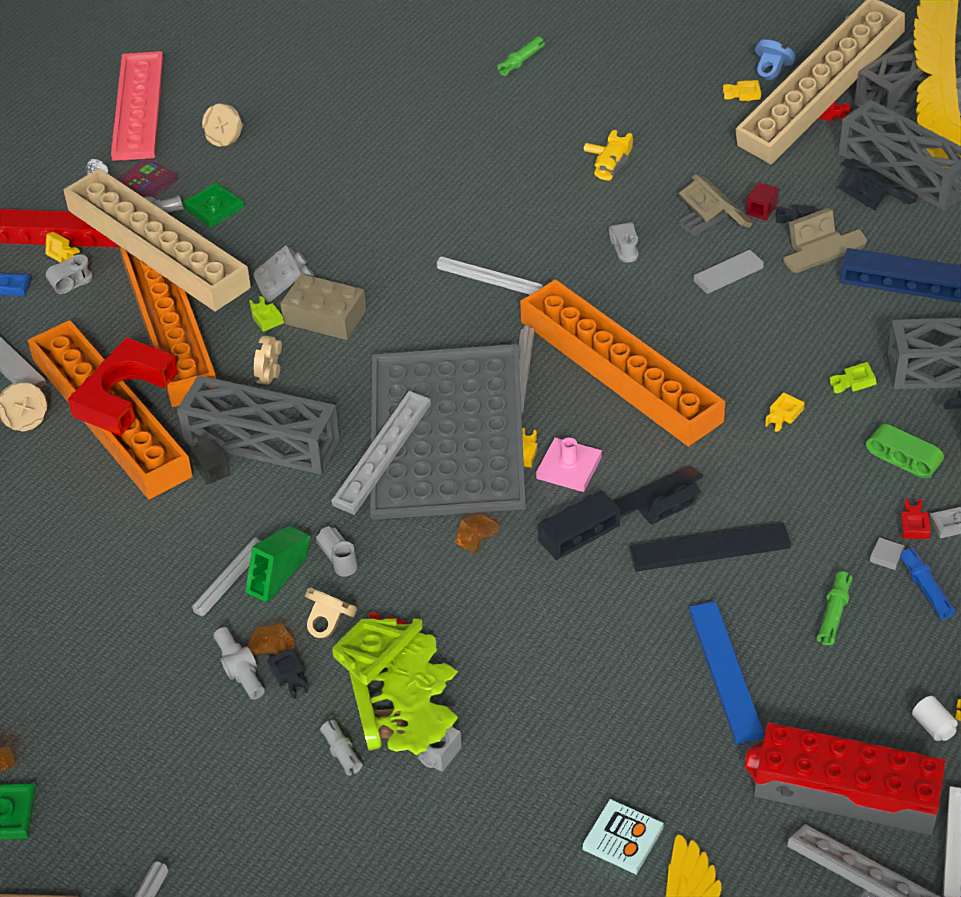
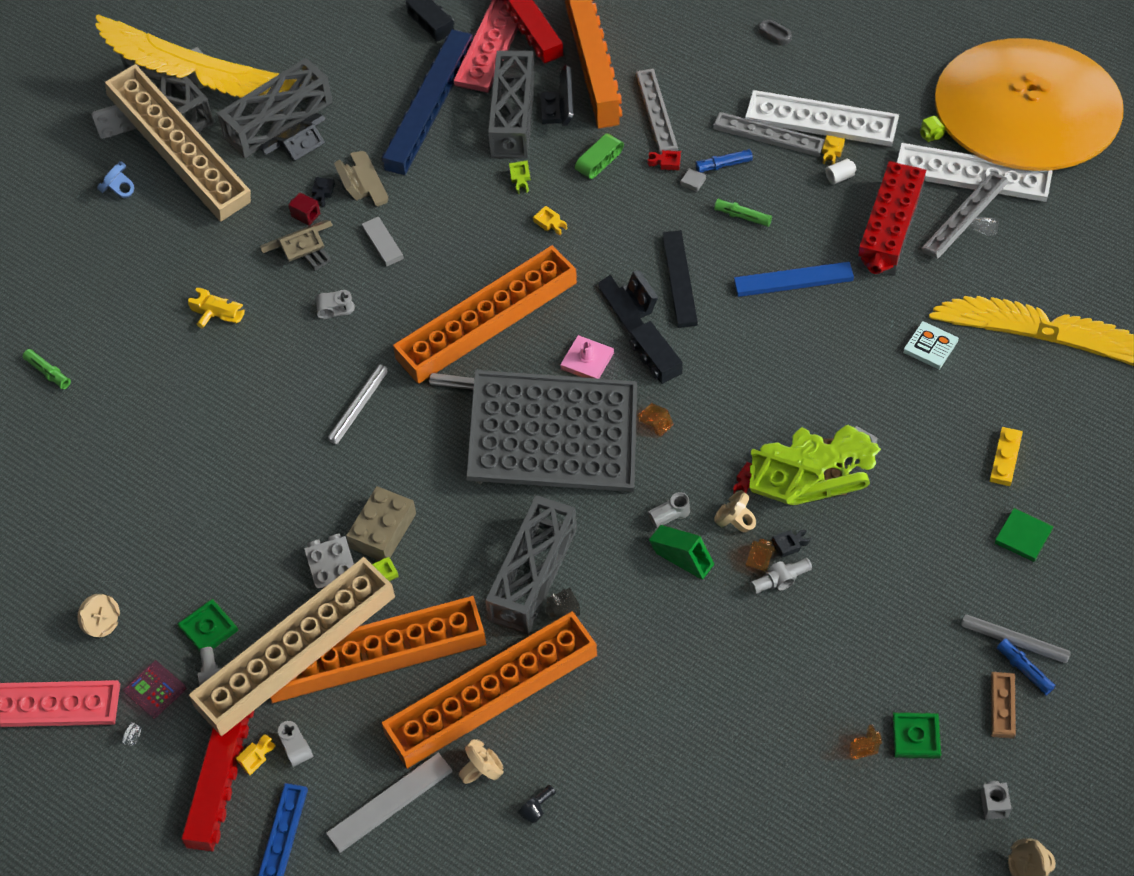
camera: 85 degrees left, 10 degrees up
red arch [68,337,178,436] -> none
light grey axle [192,537,262,616] -> none
tan plate [254,336,282,385] -> none
light grey pin [320,720,362,775] -> none
light grey tile [332,391,431,515] -> none
yellow plate [723,80,761,101] -> none

